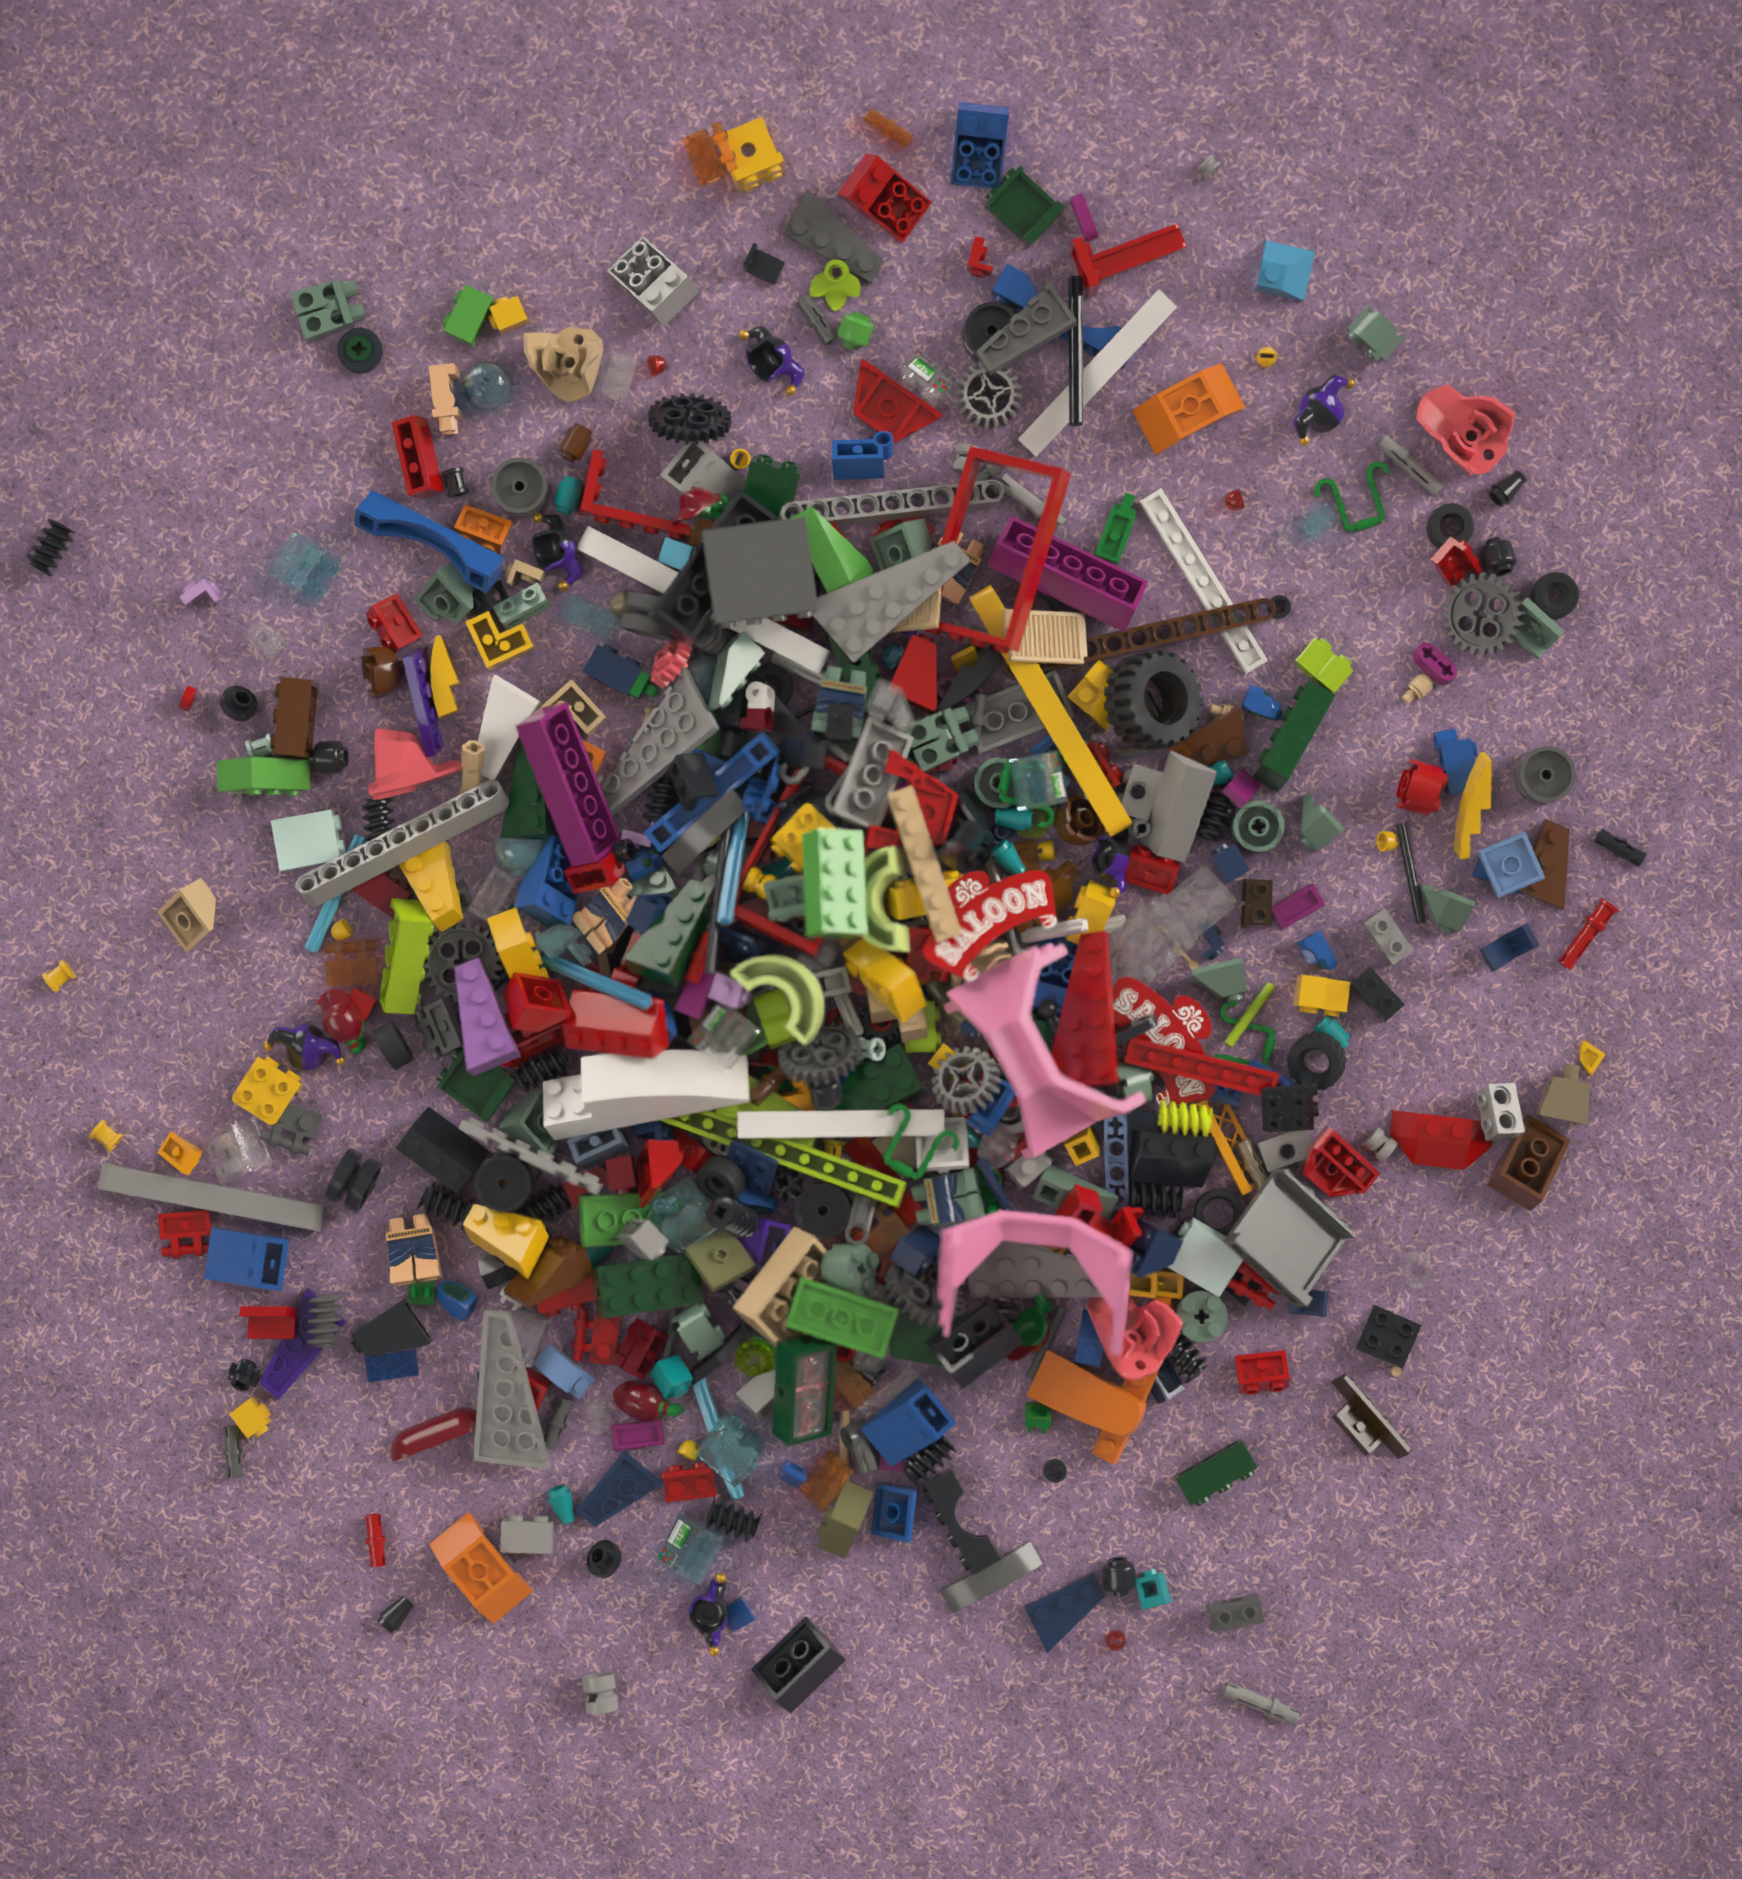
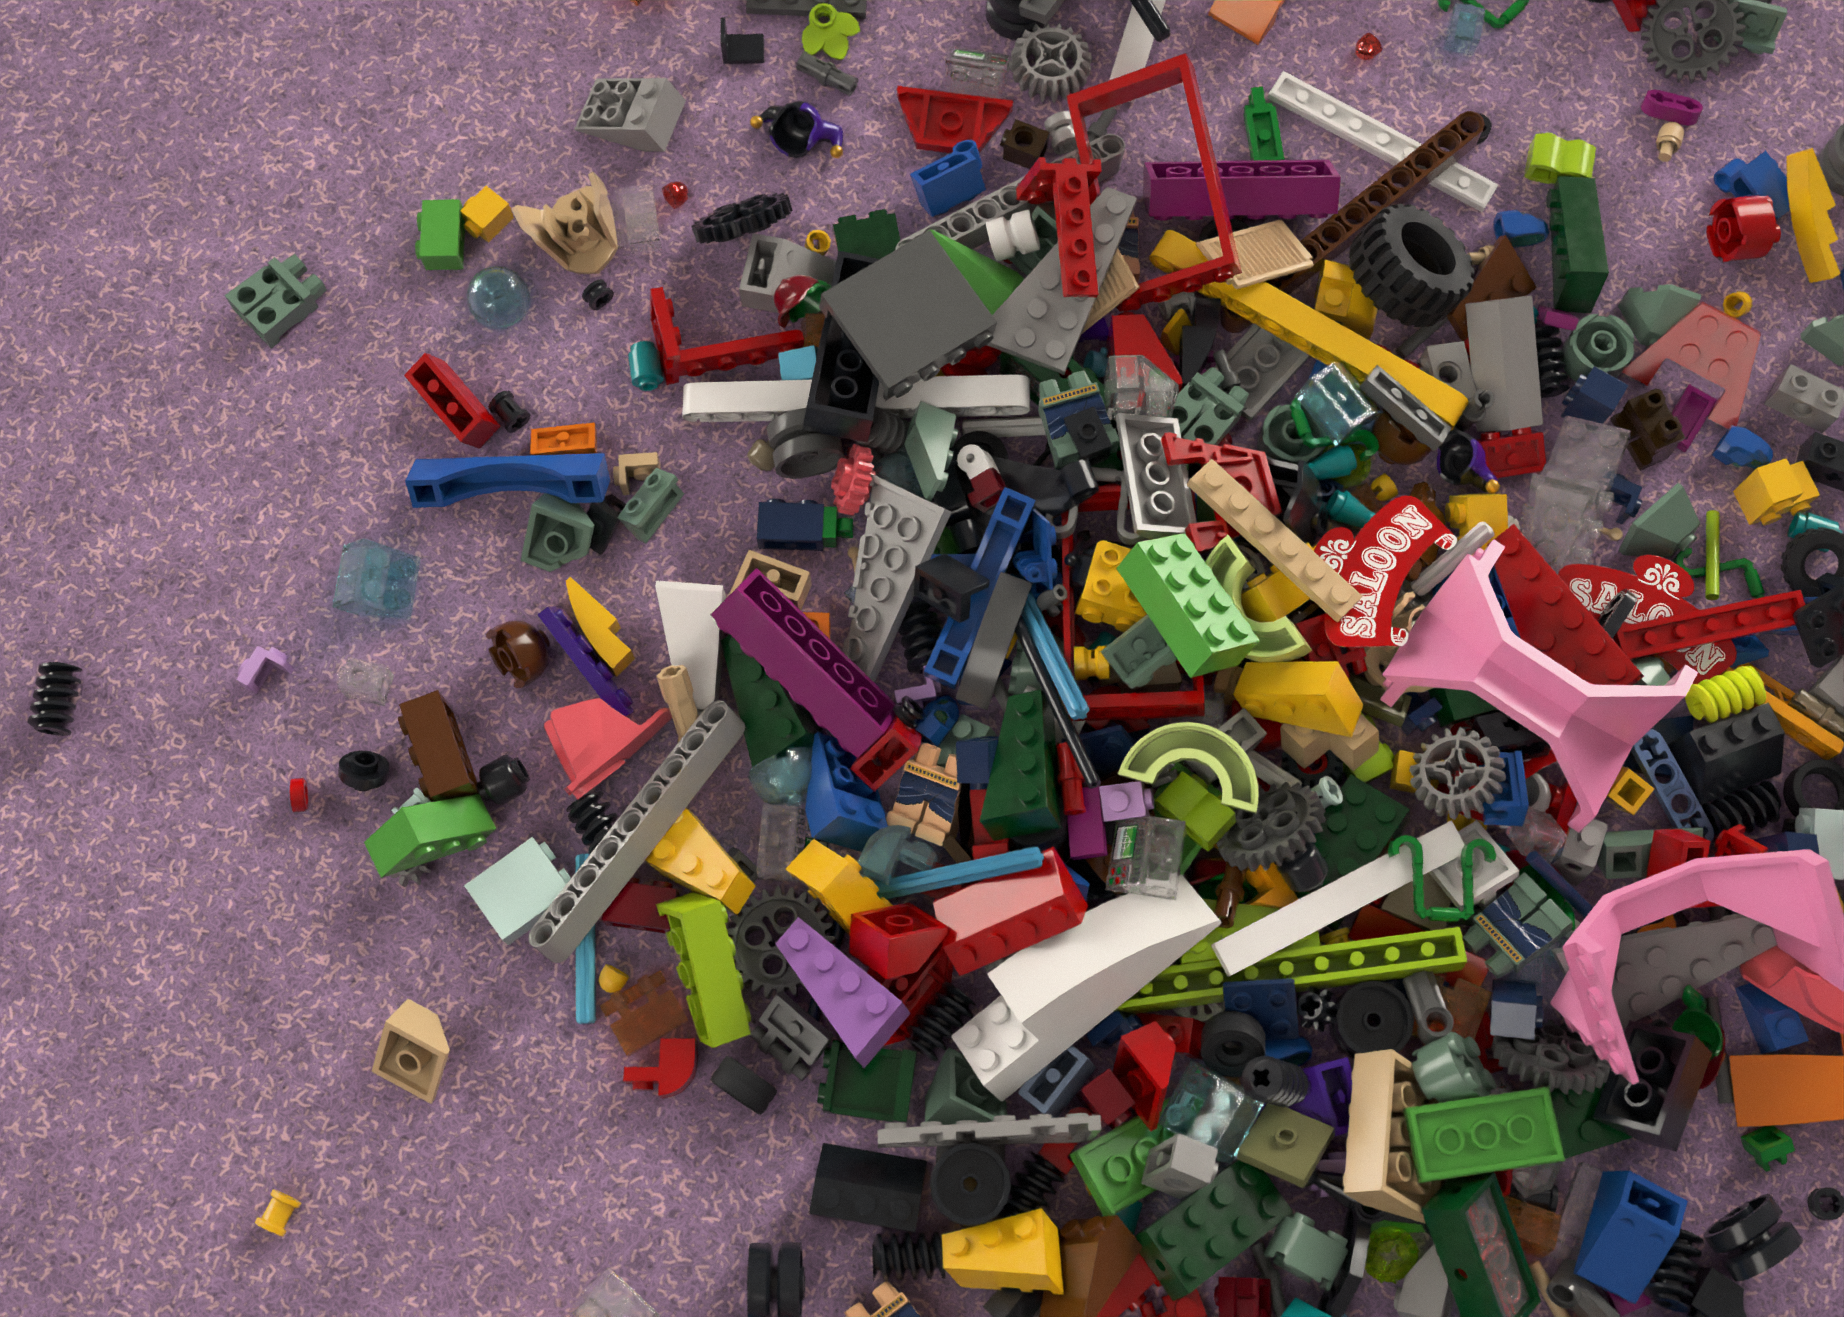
camera: 30 degrees left, 15 degrees down
yellow bracket [232,1056,304,1125] -> none
dark grey plate [259,1103,322,1156] -> none
piece [263,1024,346,1070] -> none
dark red hair [321,989,369,1055] -> none
black wheel [337,327,383,374] -> none
red bracket [366,593,423,654] -> none
light nougat hips [429,363,463,436] -> none
yellow brick [466,611,536,671] -> none
dark grey wheel [491,458,550,518] -> none
piece [532,512,583,591] -> none
reddish brown brick [558,423,593,463] -> none
clear light blue slope [558,593,618,640] -> none
bright green head [837,311,874,351] -> none
light grey pin [999,473,1067,532] -> none
black bar [1396,822,1426,924] -> none
none -> black bush [582,279,614,311]
none -> white wheel [986,209,1040,262]
none -> dark brown brick [1000,119,1050,169]
none -> red bracket [1016,157,1102,298]
none -> dark grey arm [1037,584,1067,618]
none -> dark grey plate [1359,365,1452,451]
none -> wing [1622,301,1761,429]
none -> black wheel [1703,1194,1803,1282]

